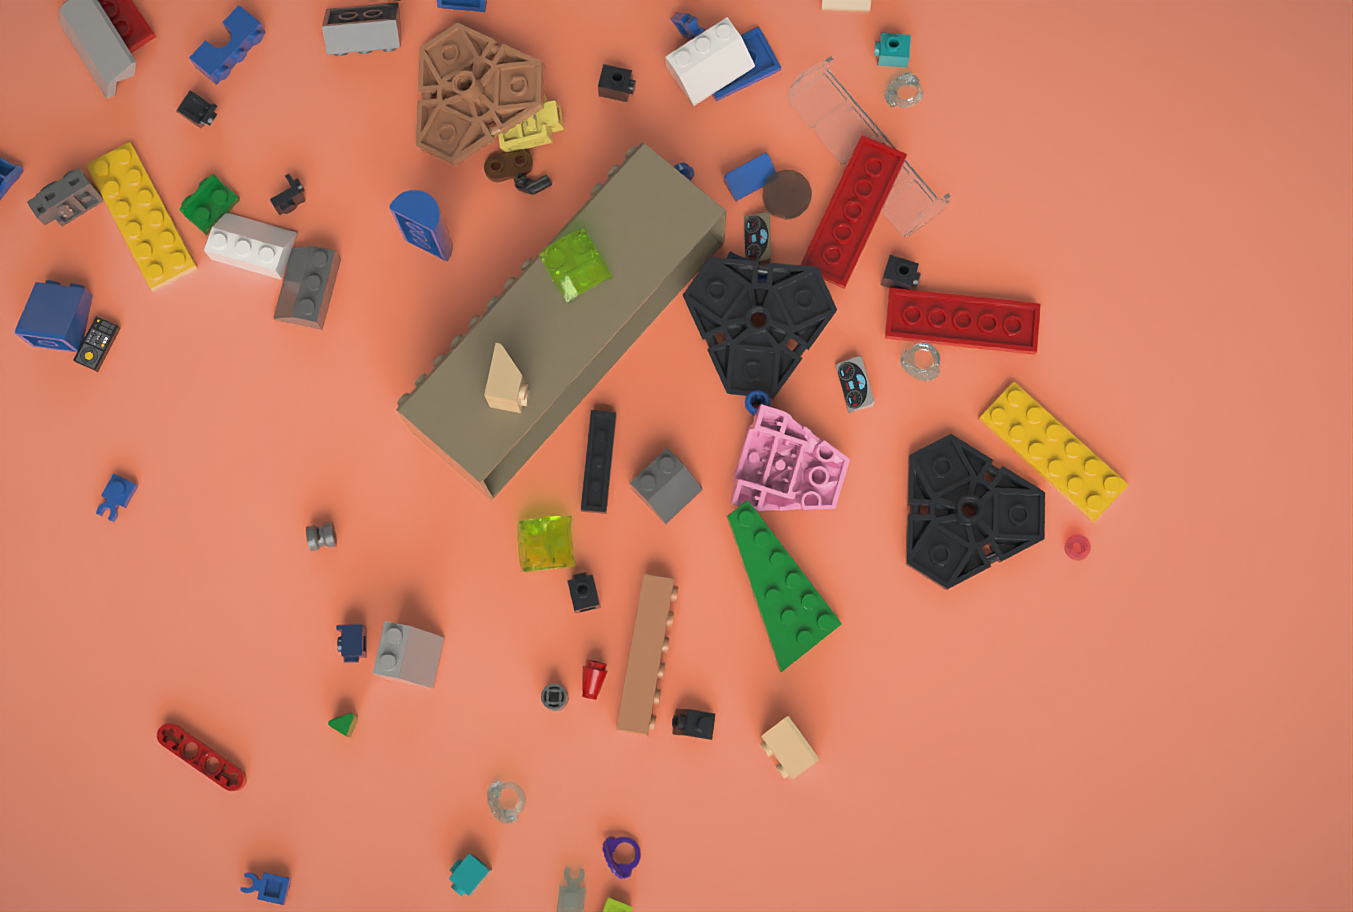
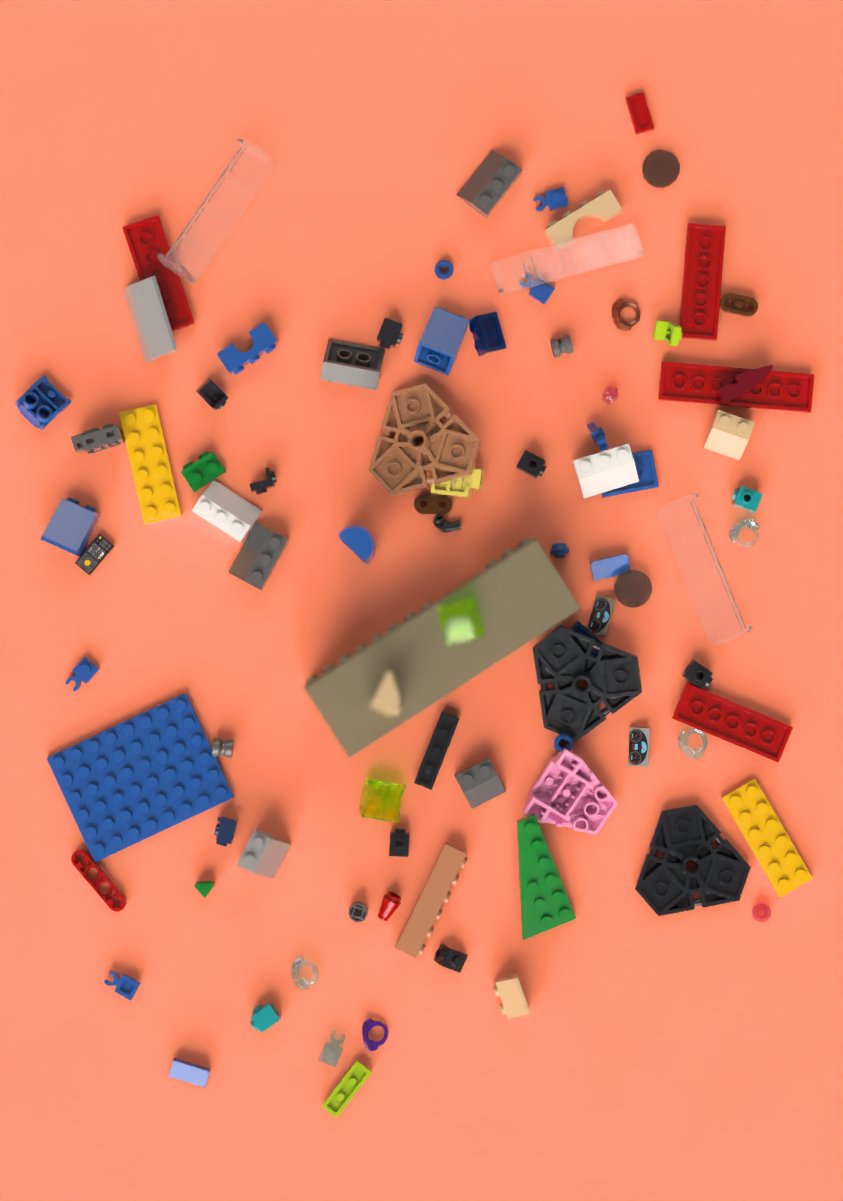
camera: 15 degrees right, 10 degrees up
red plate [800,135,907,289] -> none
none -> blue plate [46,693,234,862]

